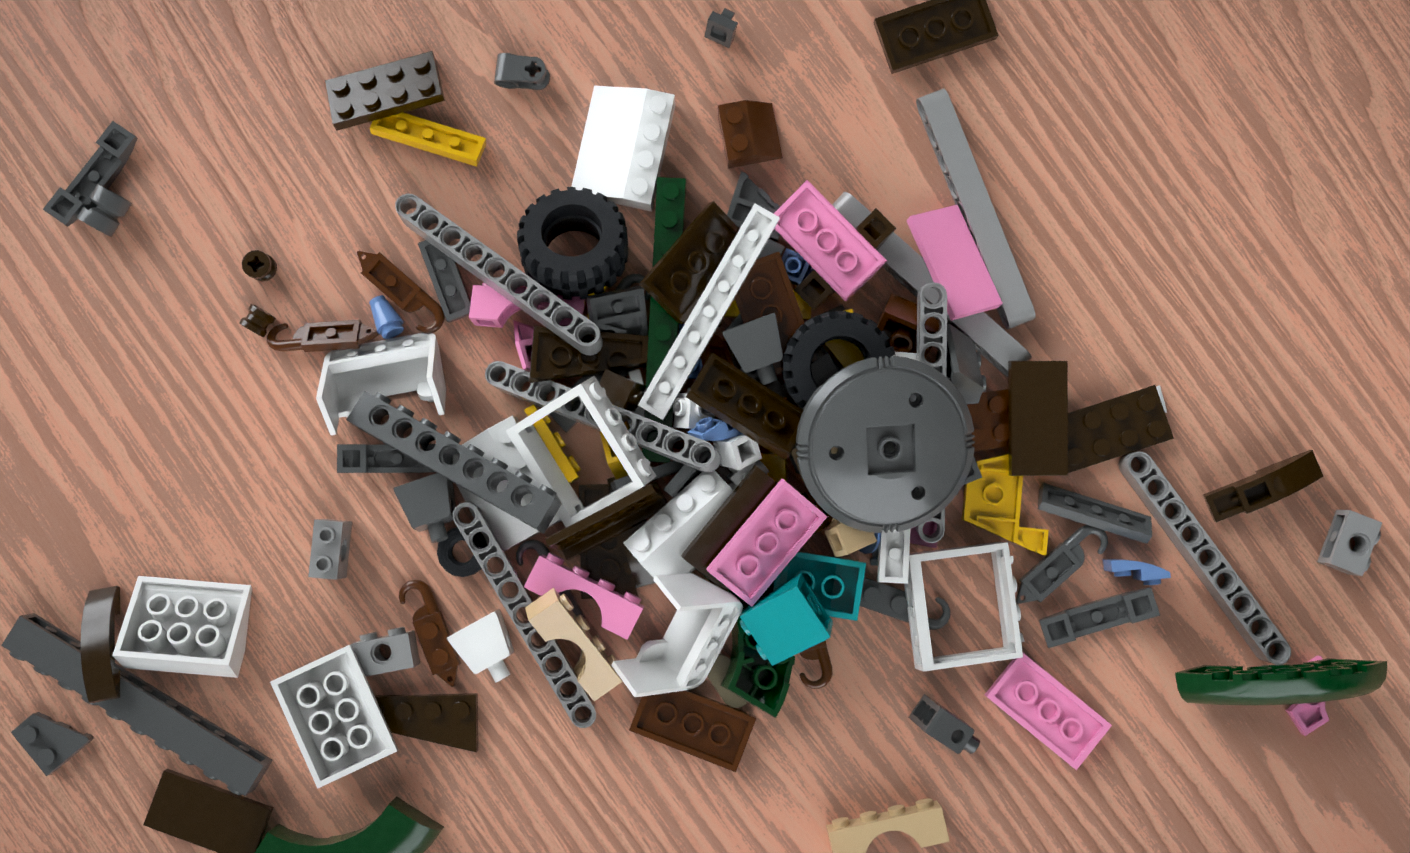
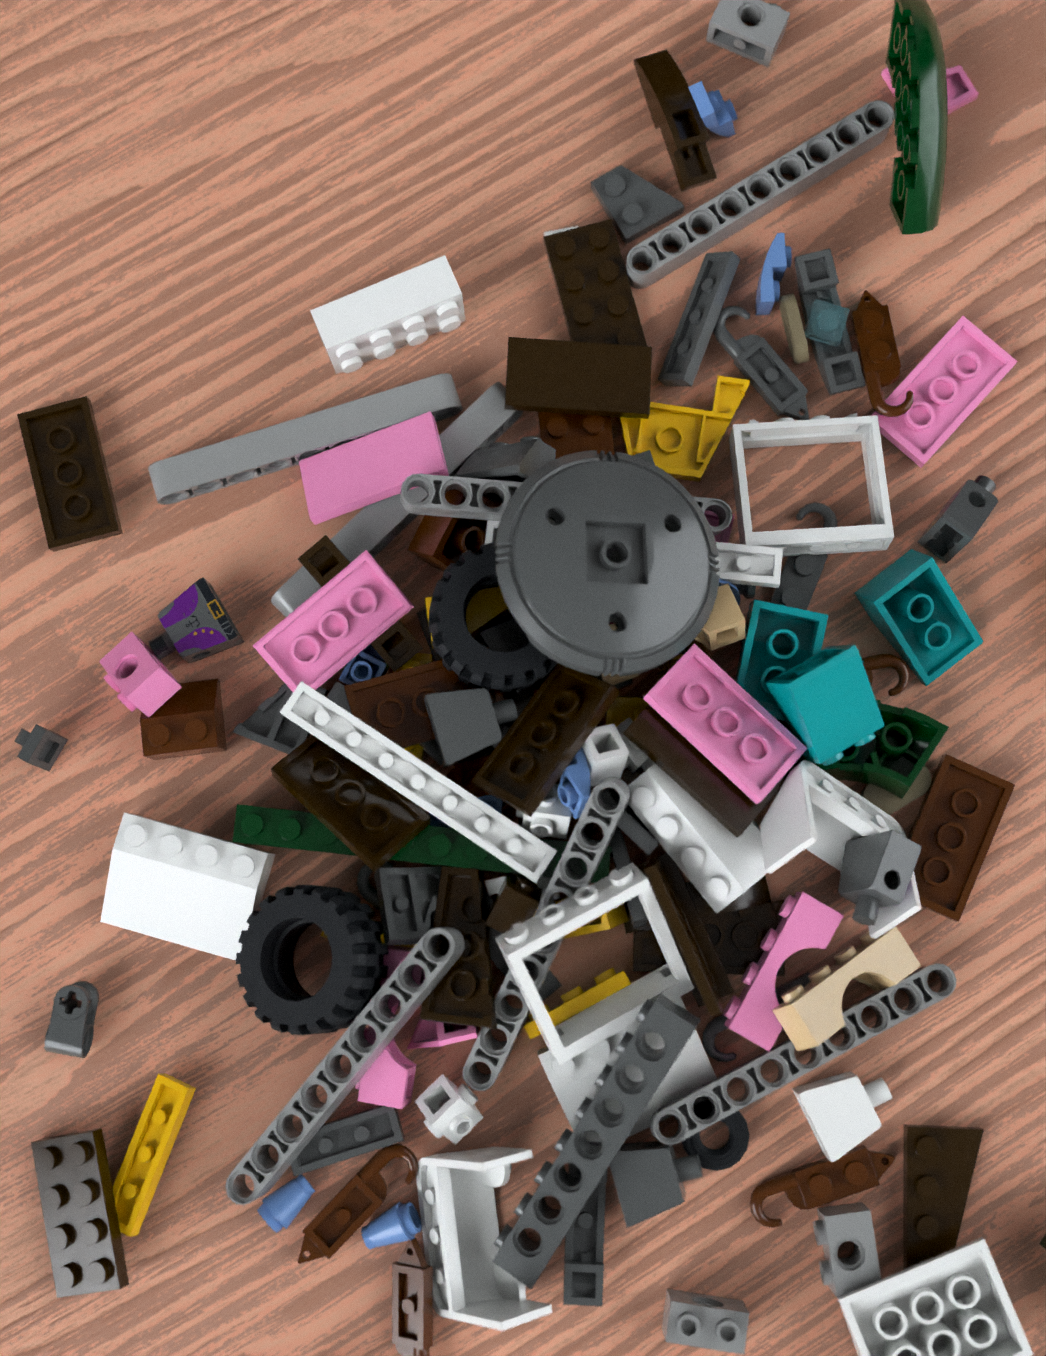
camera: 85 degrees left, 5 degrees down
none -> bright pink brick [99,632,182,718]
none -> torso [148,577,244,663]
none -> medium blue cone [257,1174,316,1233]
none -> white brick [310,255,466,374]
none -> white brick [415,1074,483,1144]
none -> dark grey wing [591,165,684,245]
none -> medium blue slope [688,81,738,137]
none -> dark tan tile [779,293,809,364]
none -> clear light blue plate [804,299,850,347]
none -> dark grey torso [838,830,922,926]
none -> reddish brown plate [851,290,914,417]
none -> teal slope [854,549,984,686]

